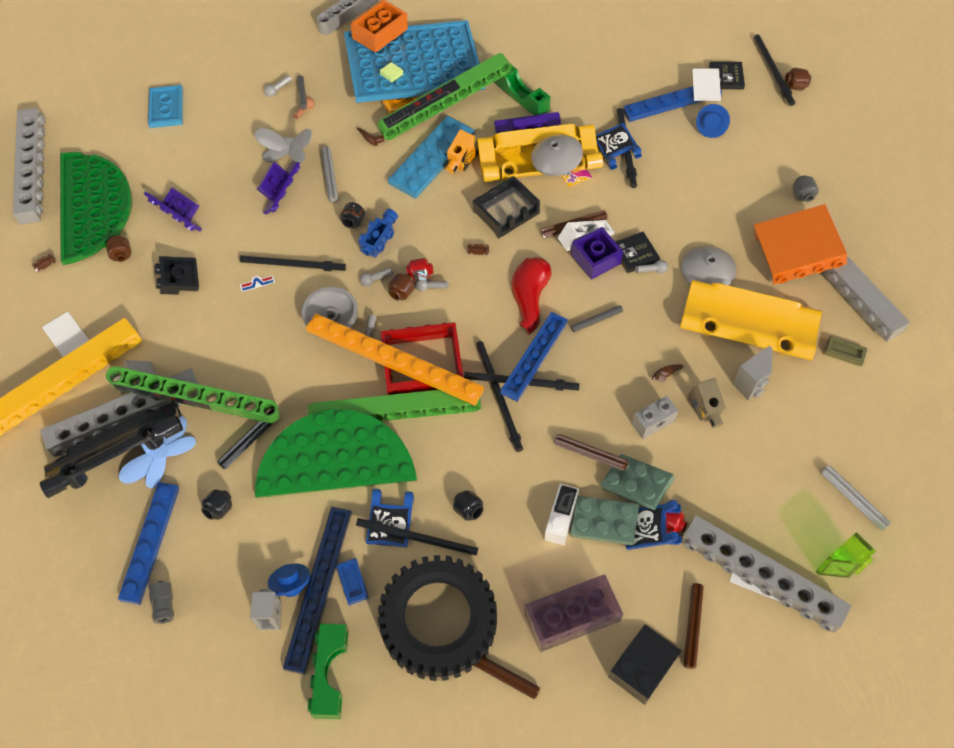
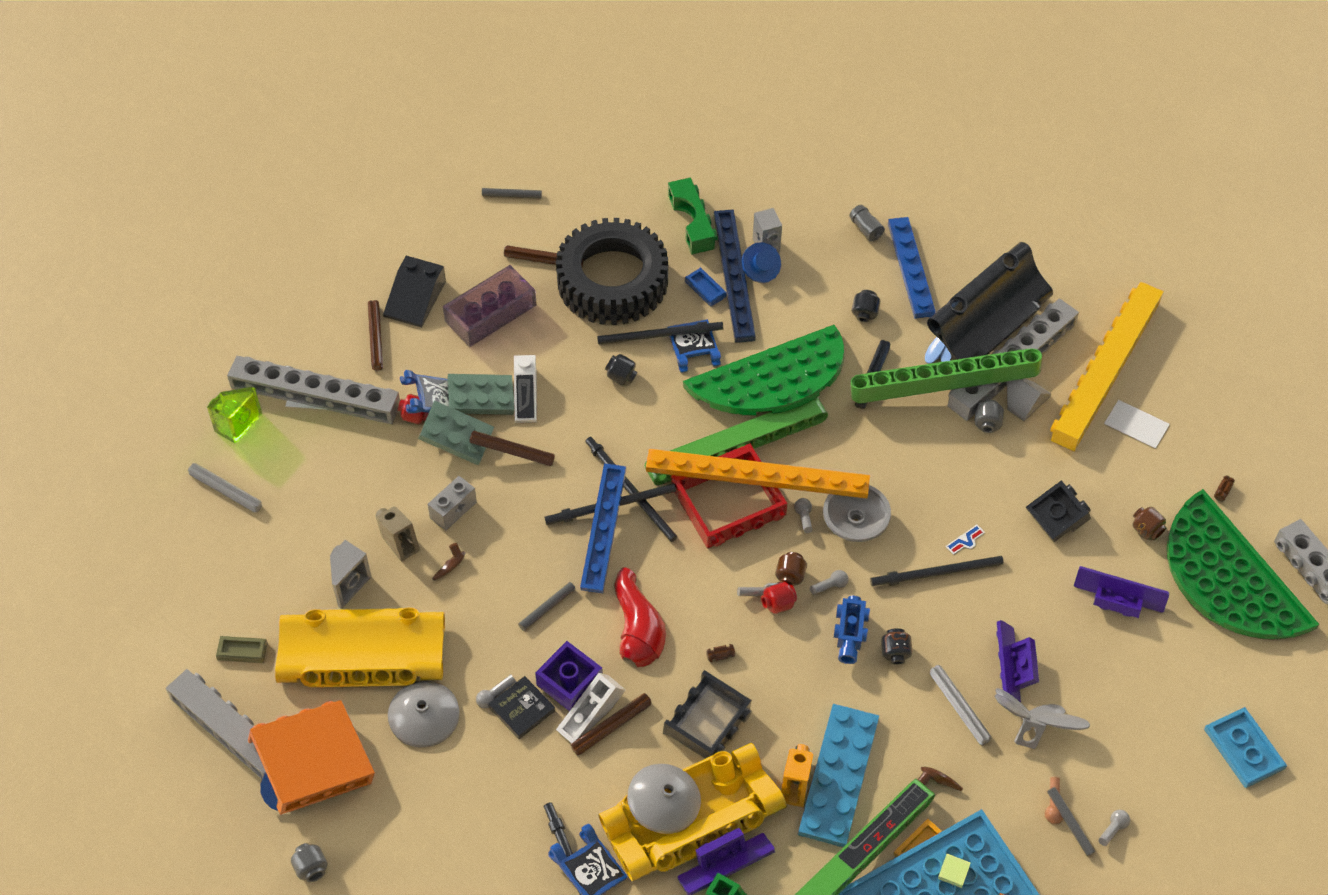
camera: 160 degrees right, 5 degrees down
none -> dark grey head [975,400,1004,433]

